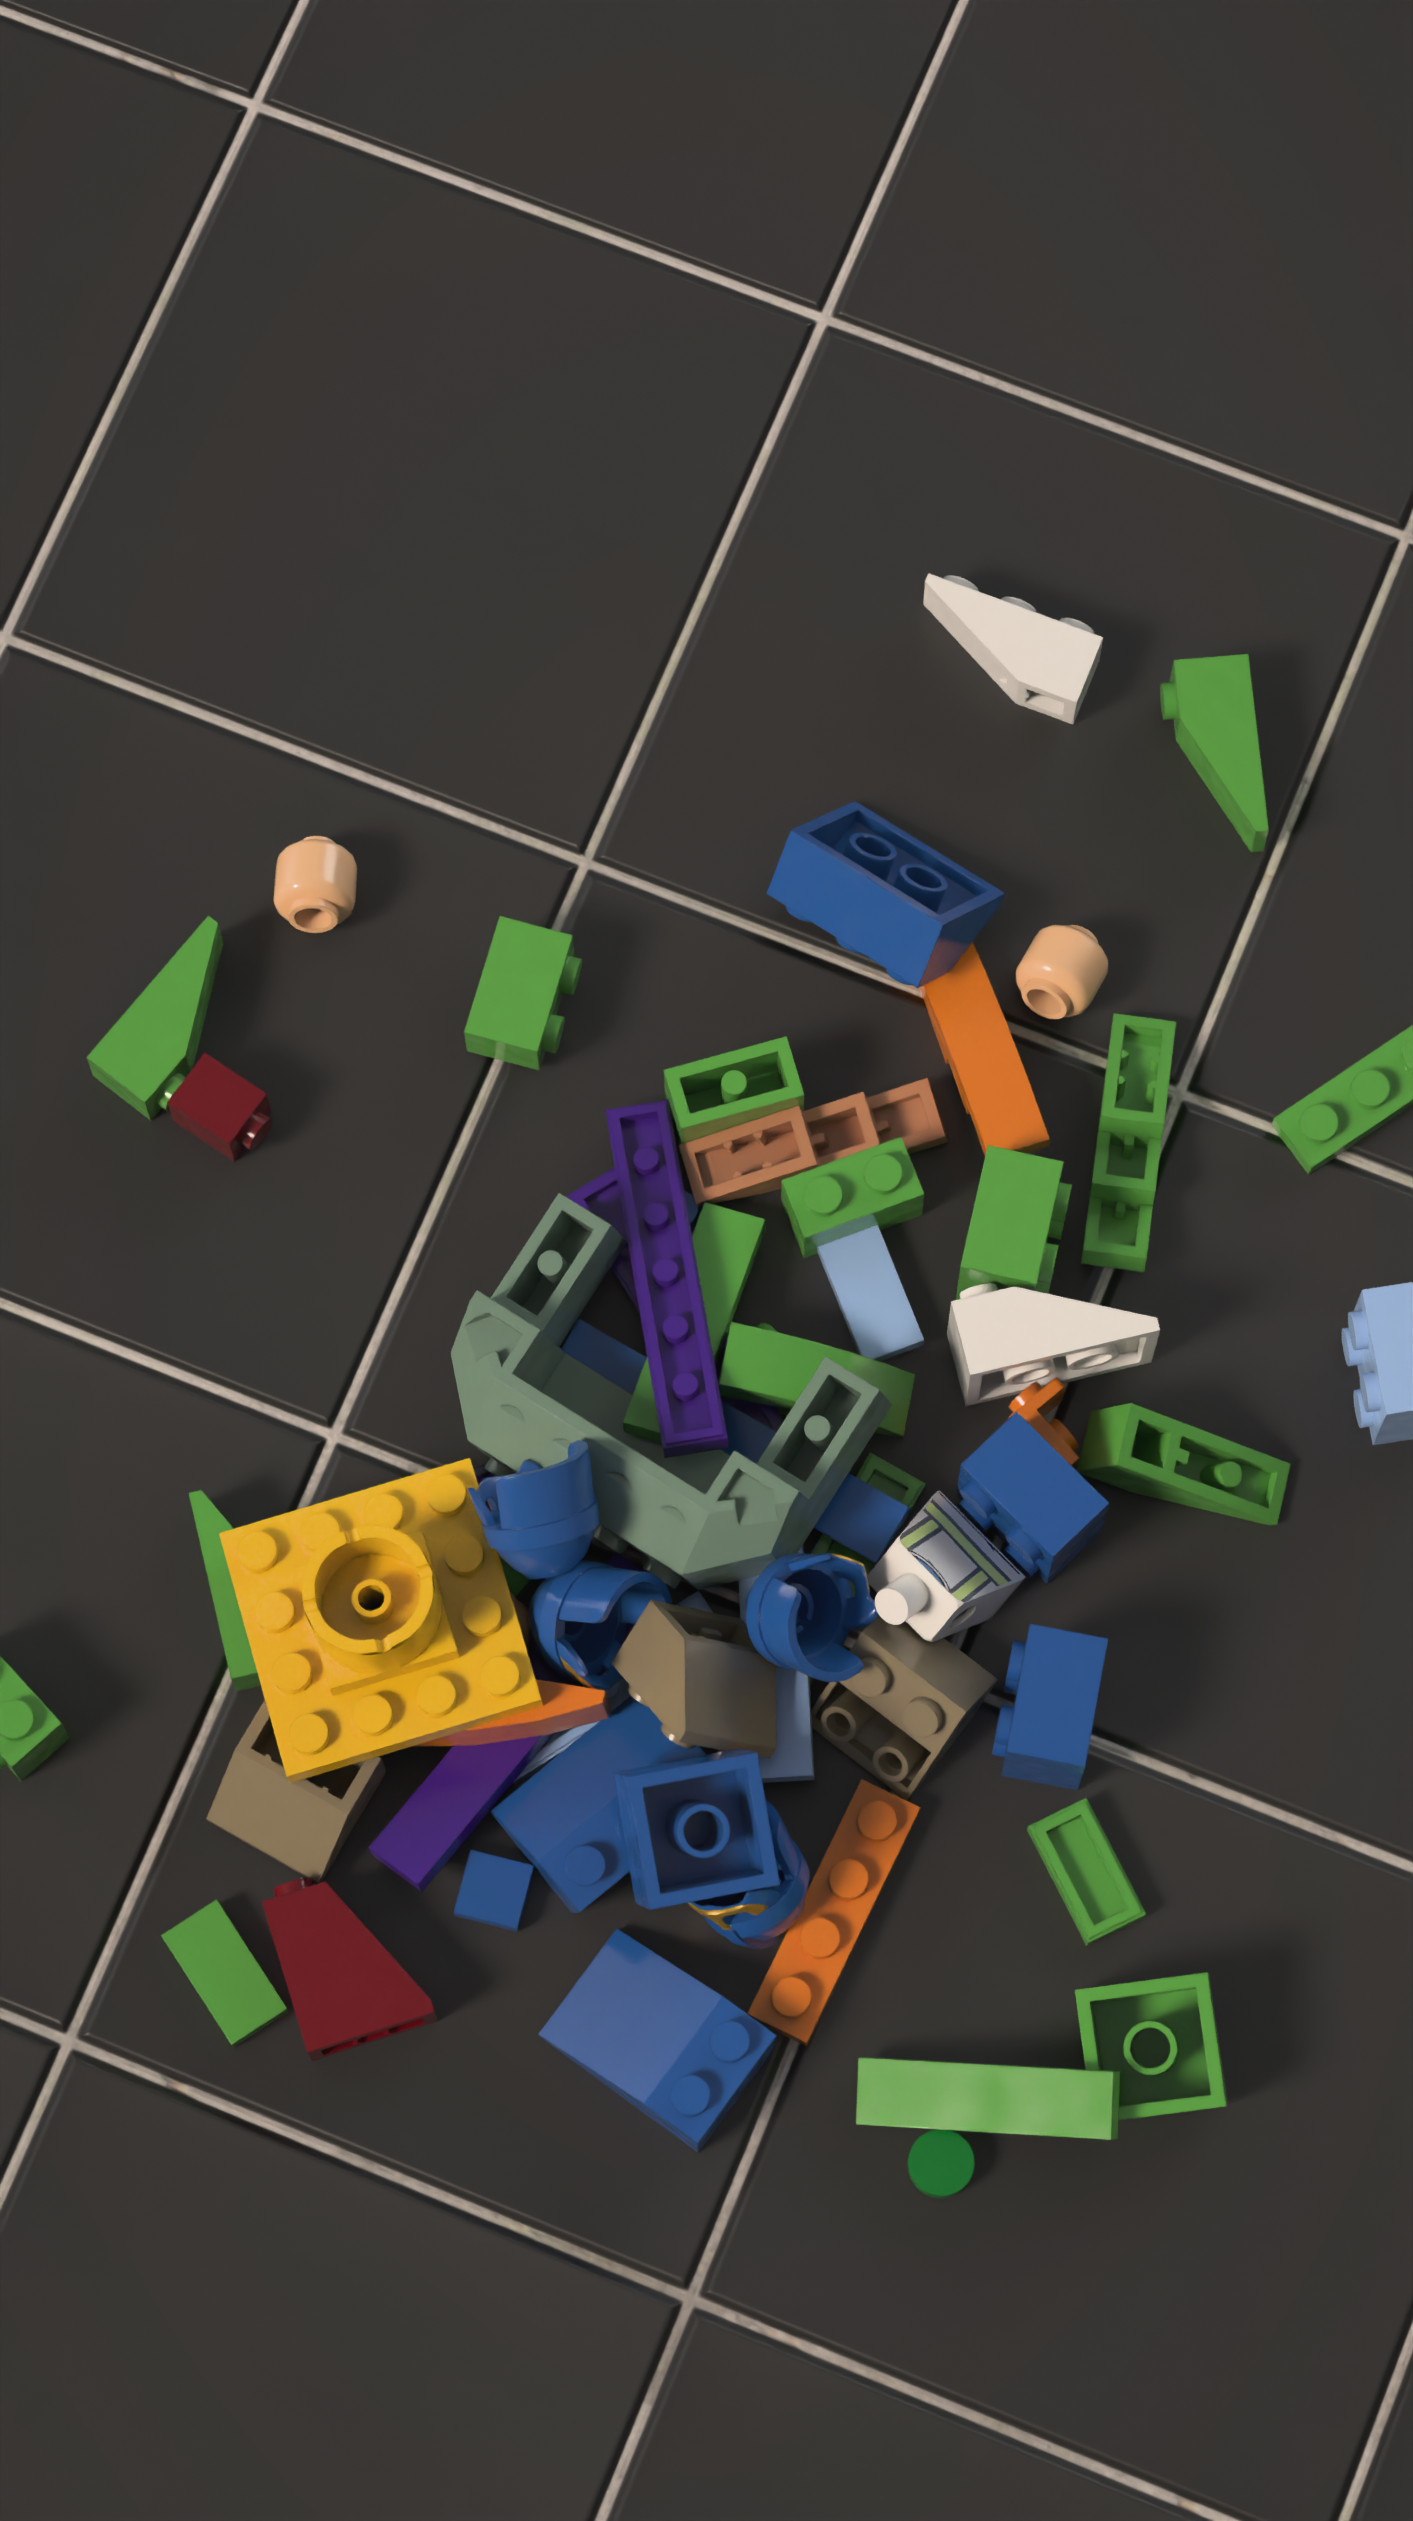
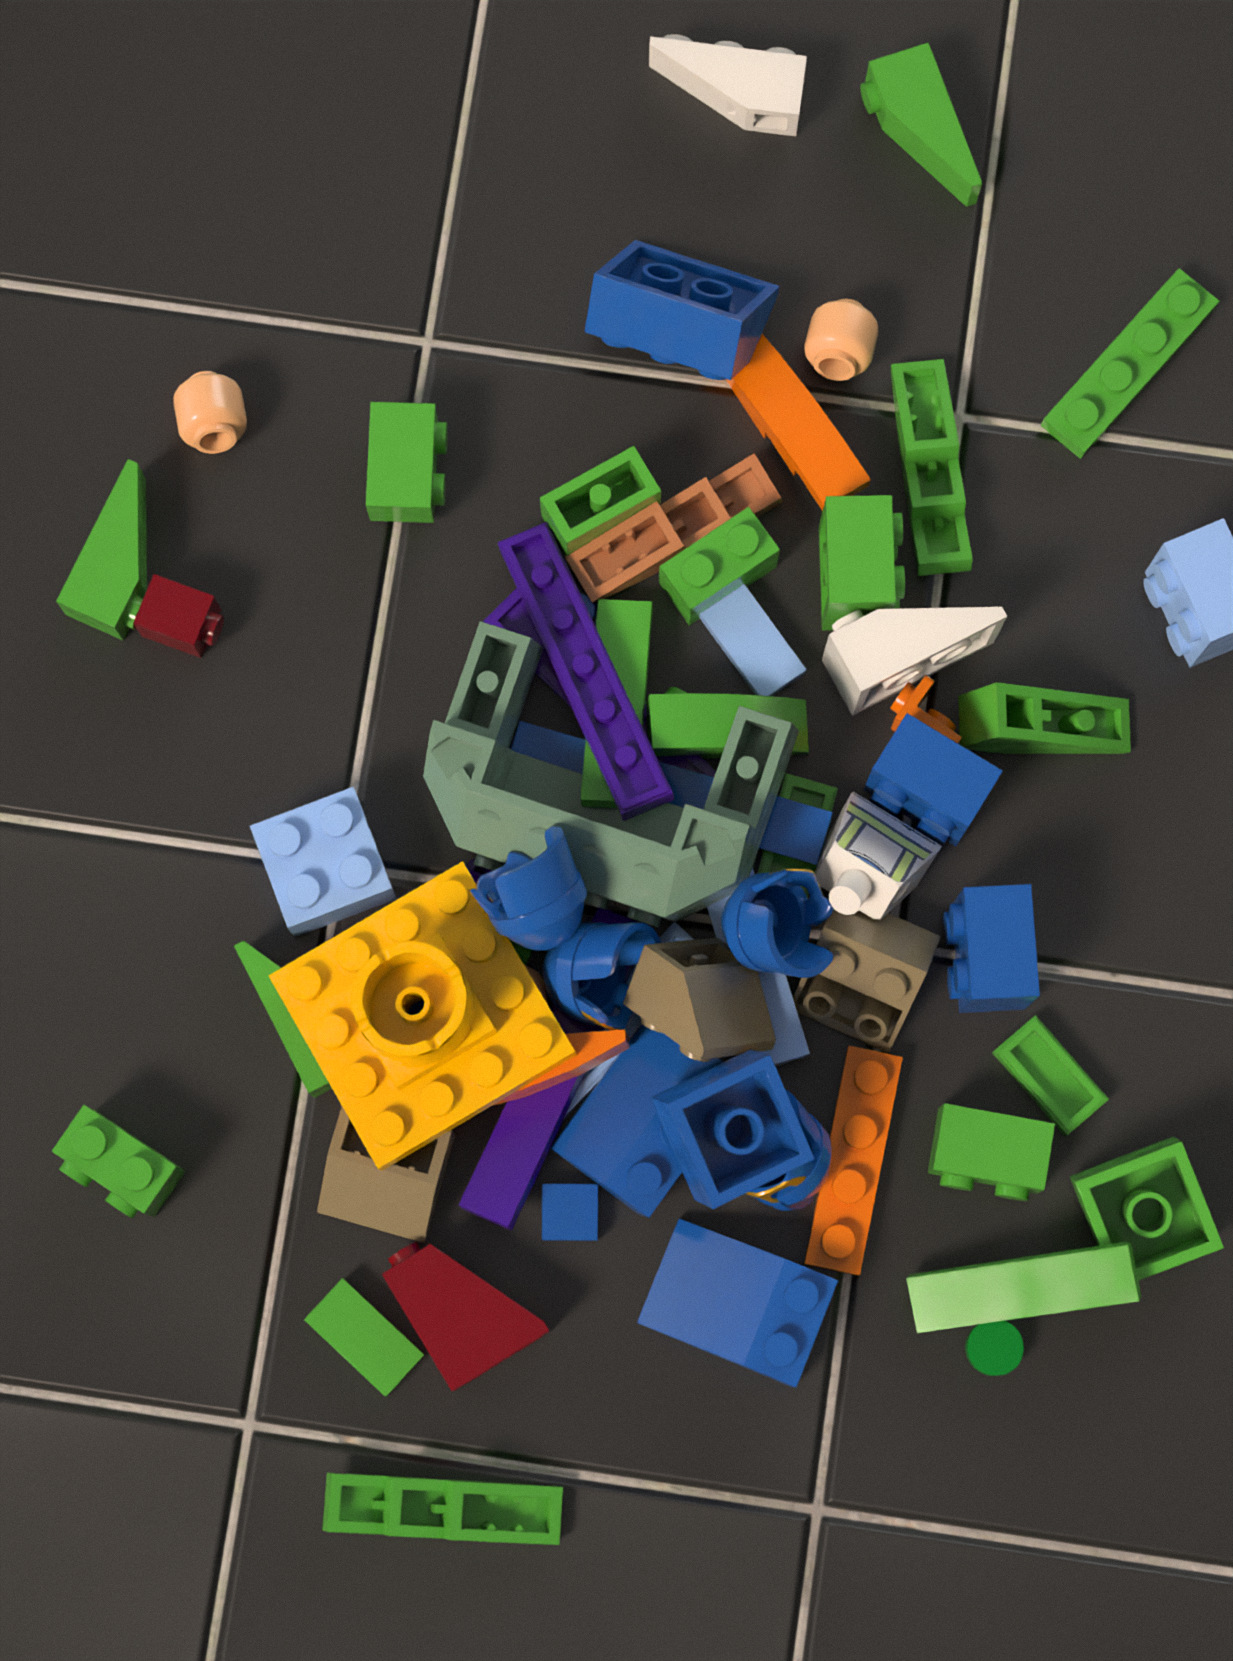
camera: 15 degrees left, 5 degrees up
none -> light blue brick [250,787,397,937]
none -> bright green slope [322,1472,563,1545]
none -> bright green brick [928,1103,1055,1201]

